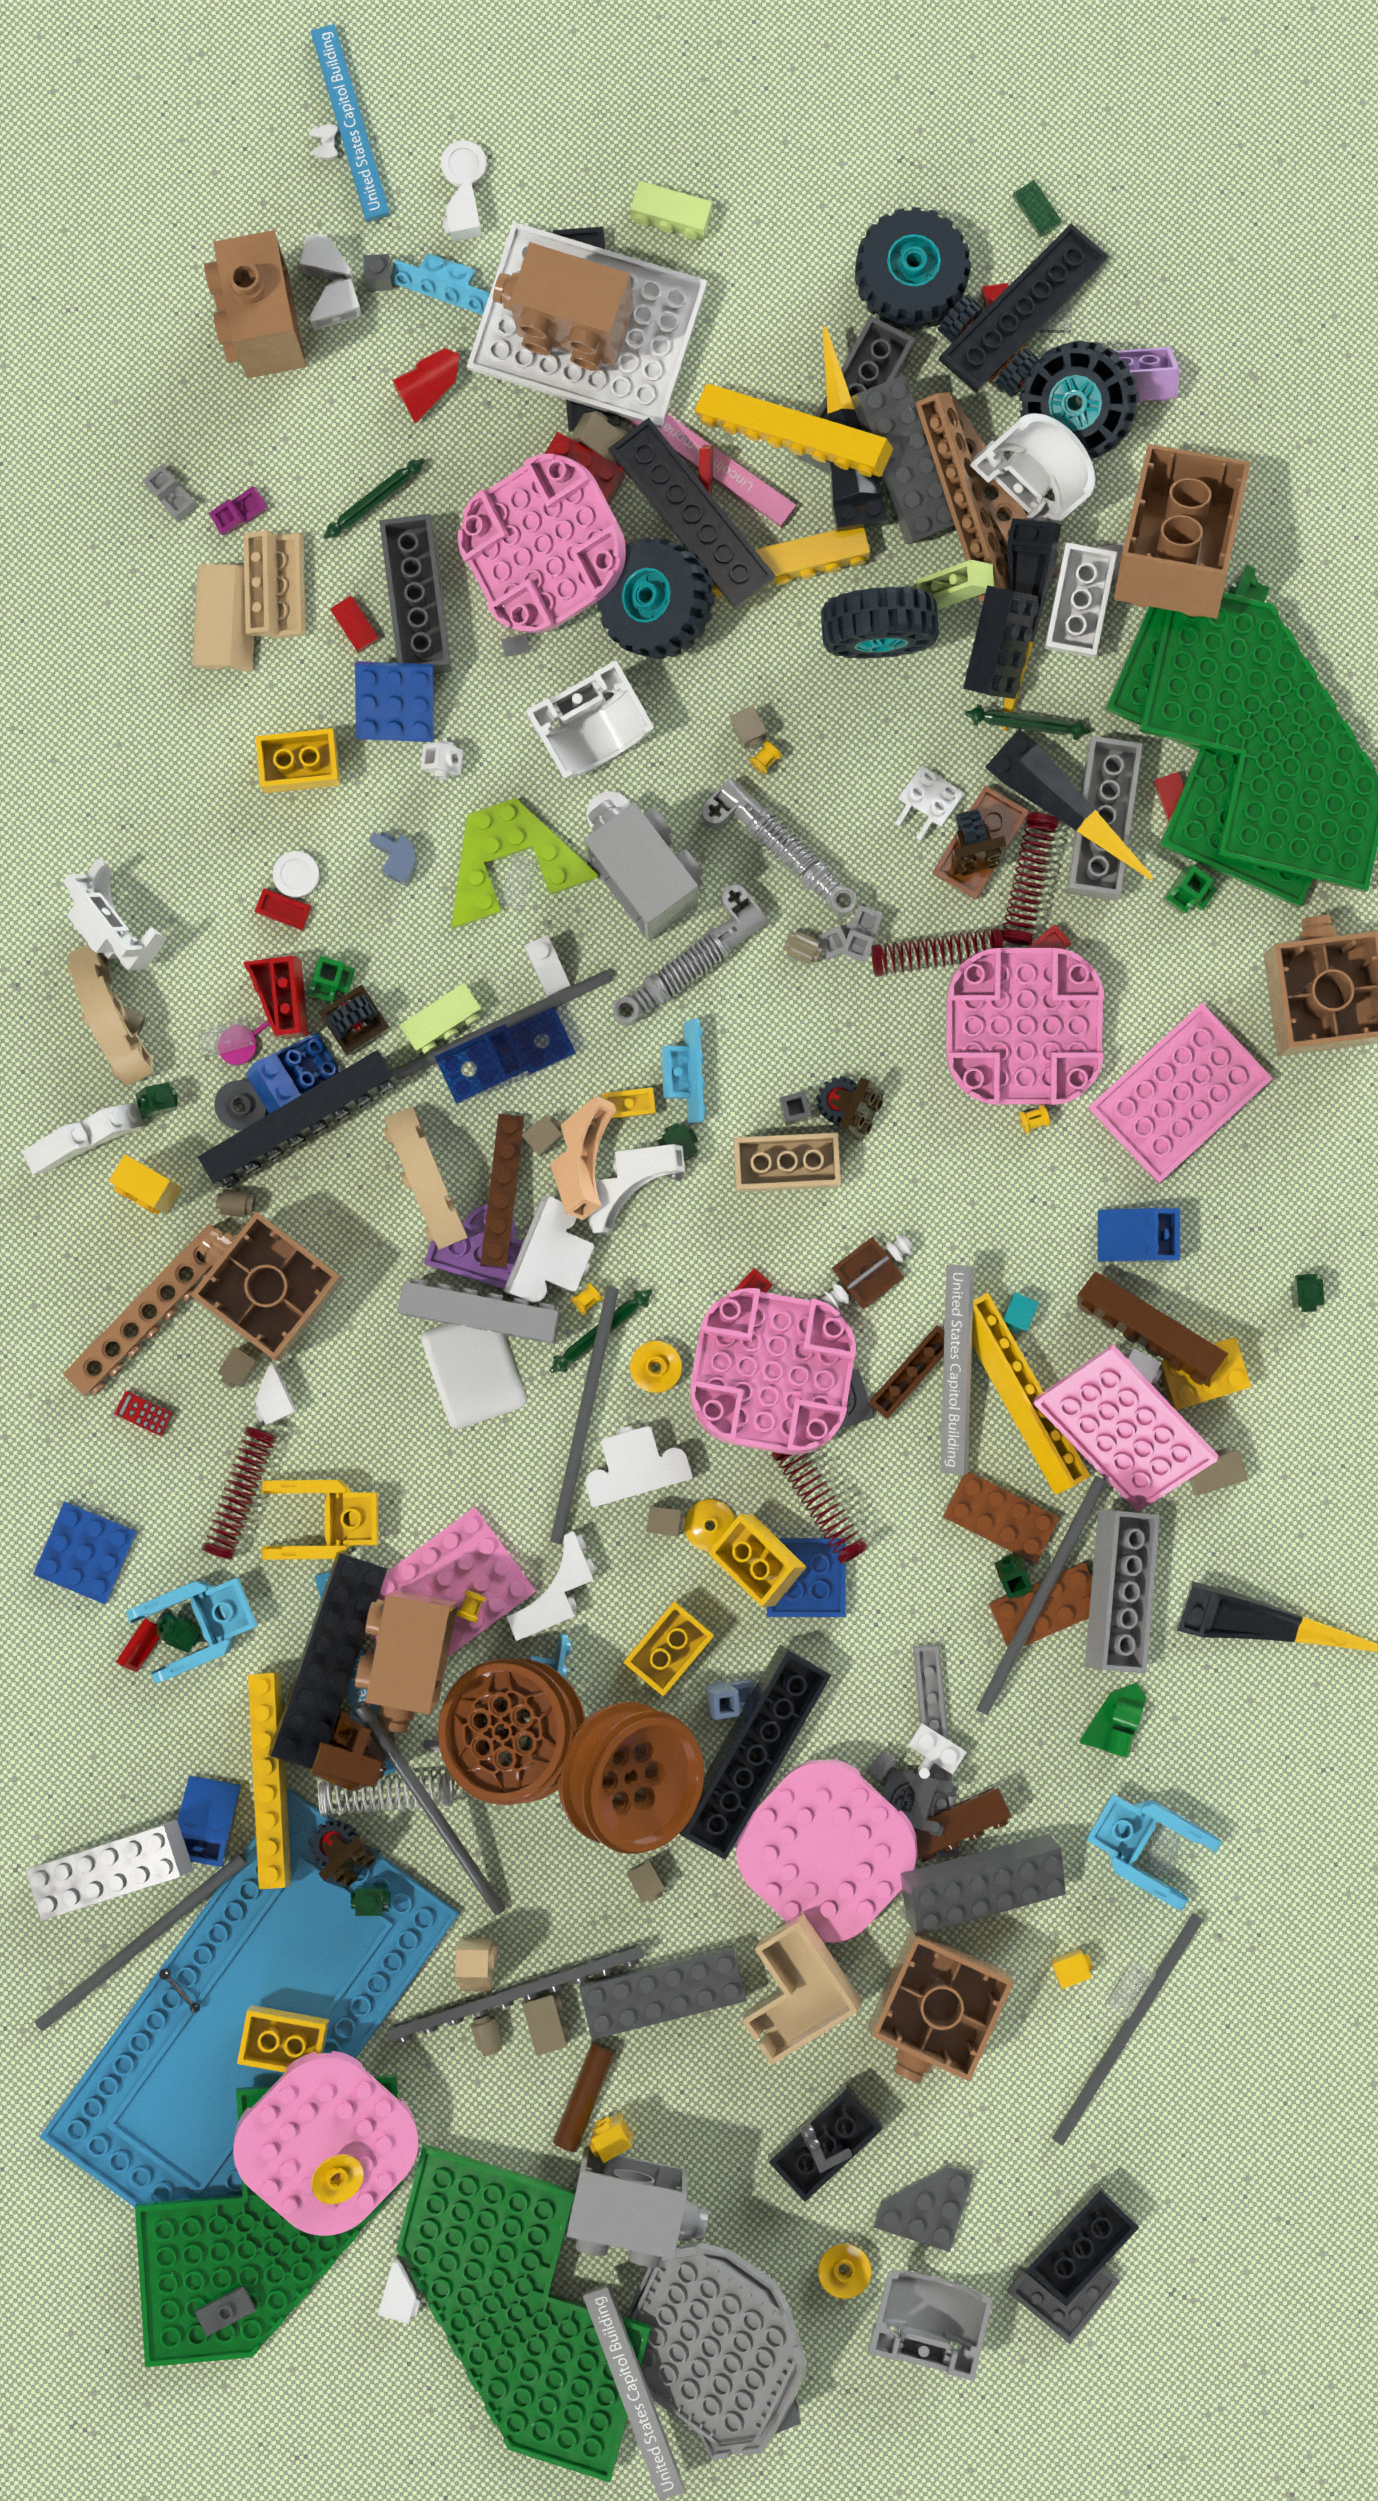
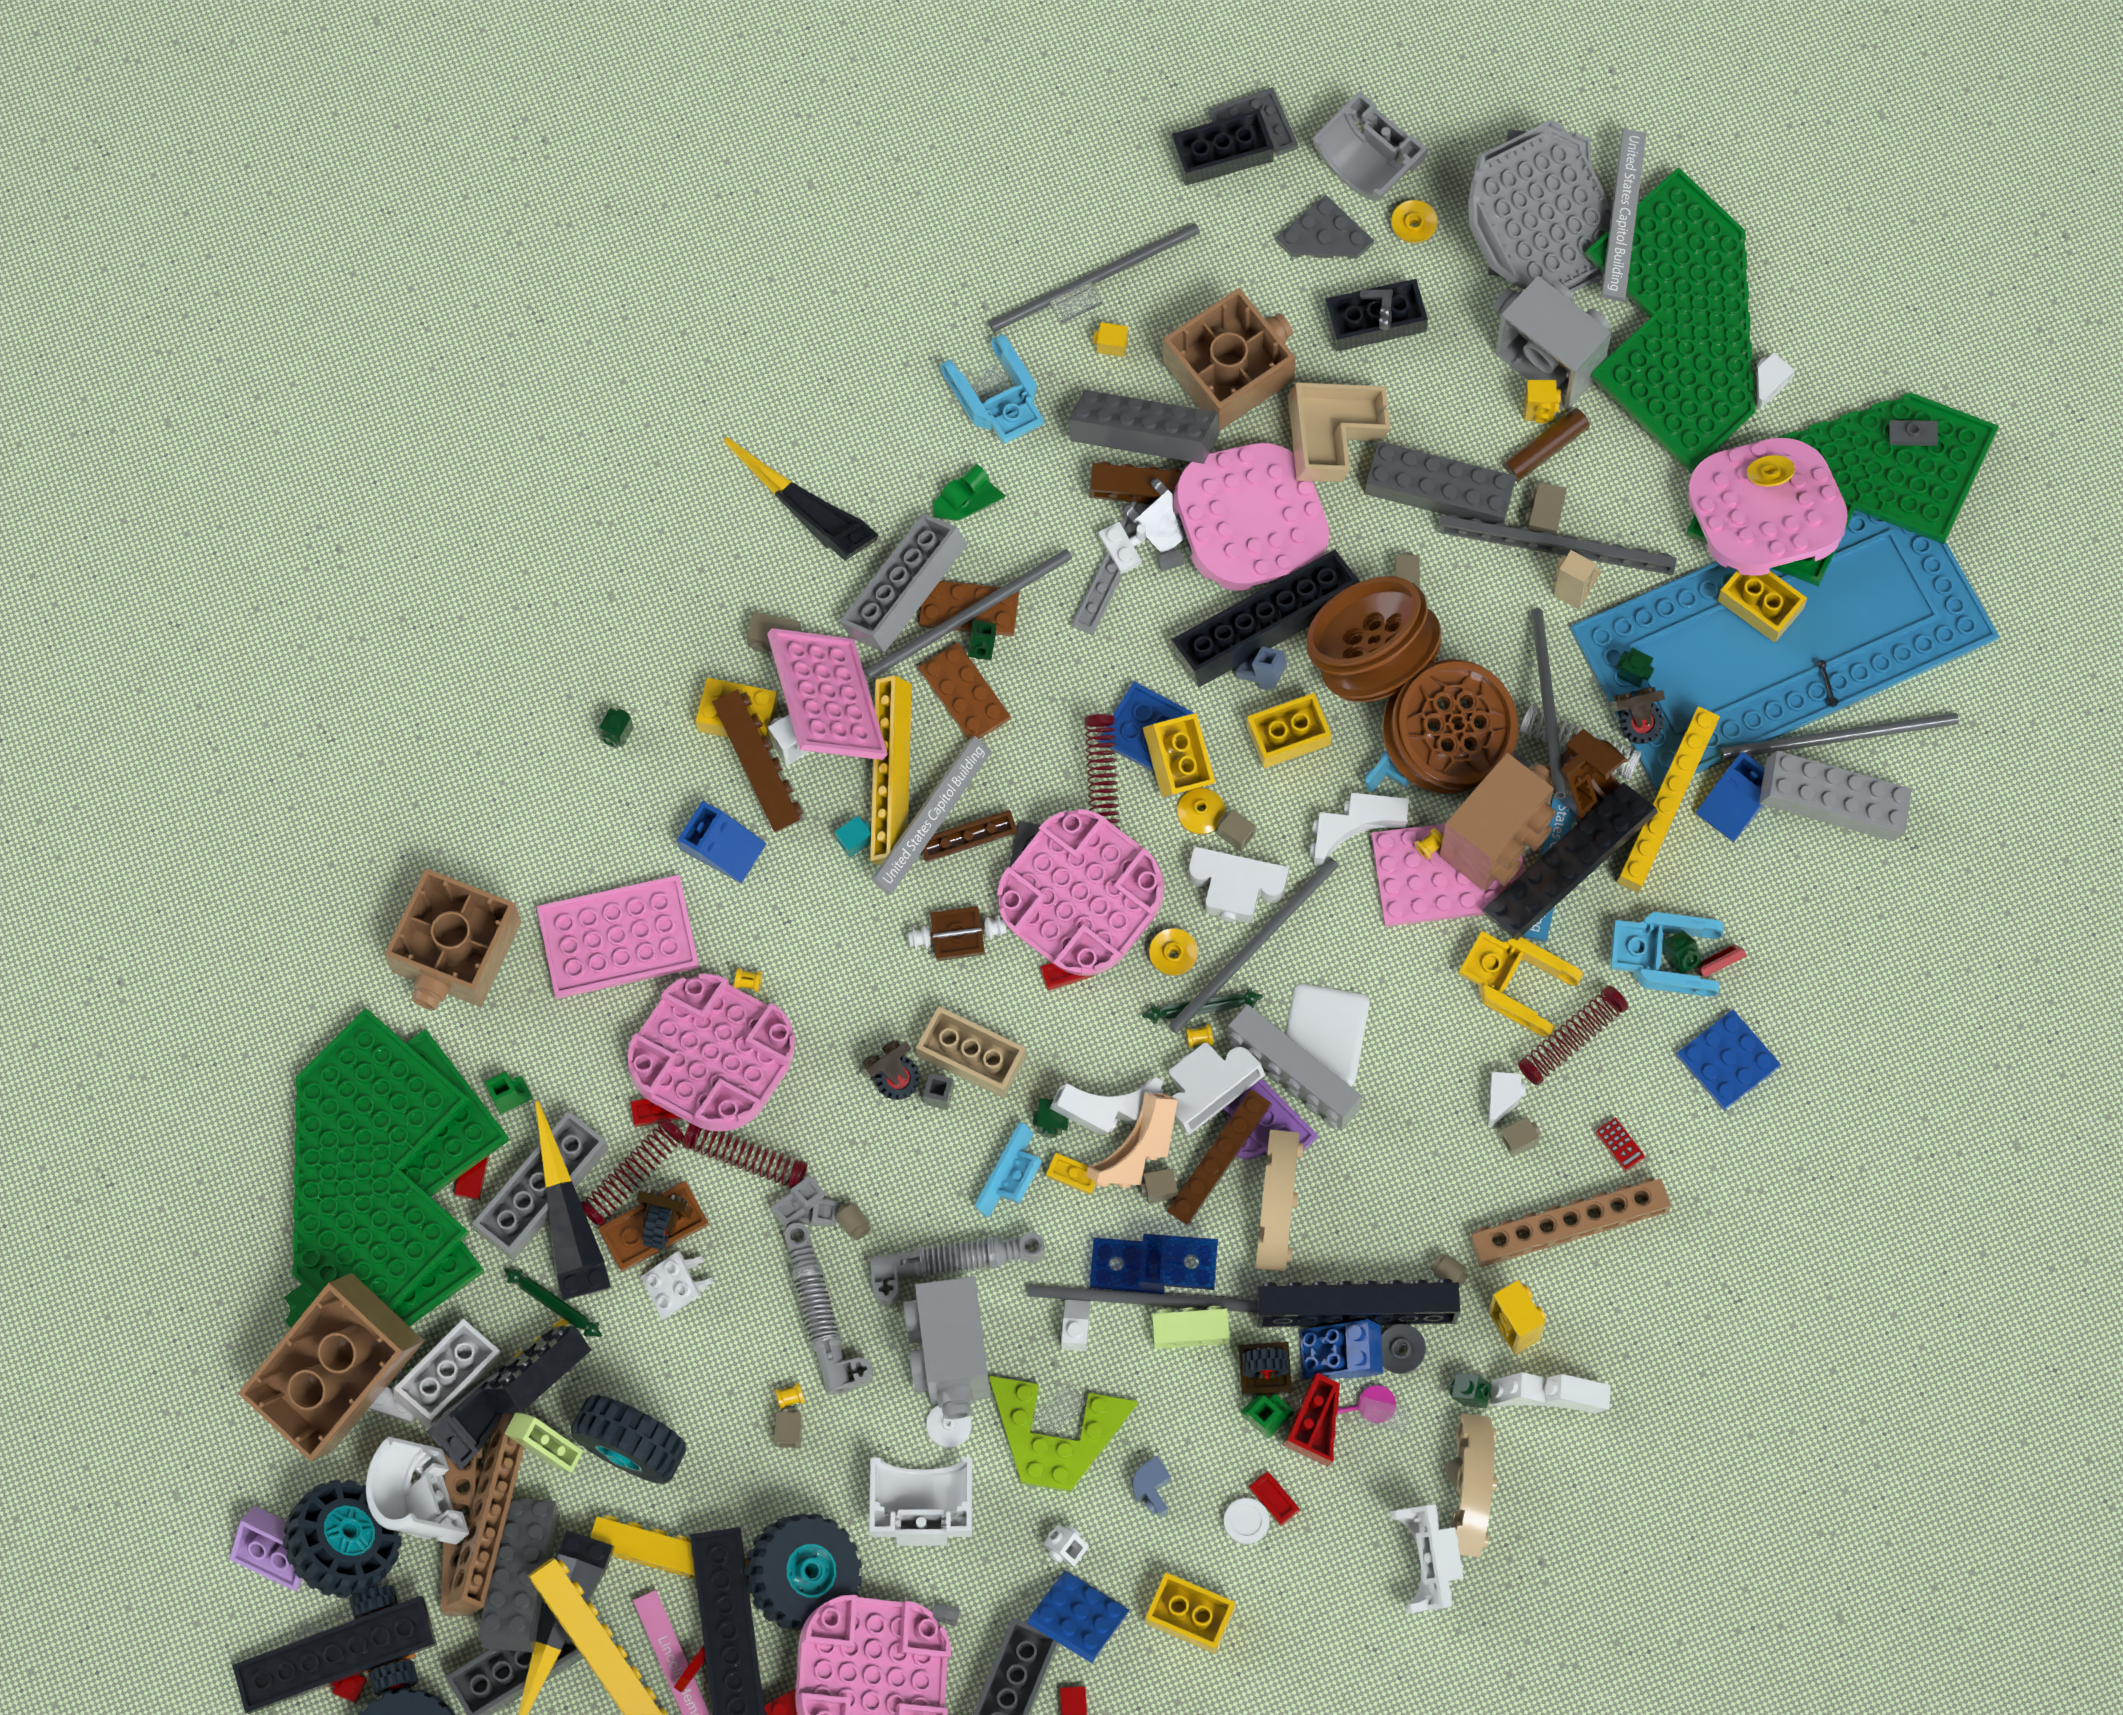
camera: 150 degrees left, 15 degrees down
medium nougat brick [191,1212,345,1361] -> none
dark tan brick [470,2013,503,2056] -> none

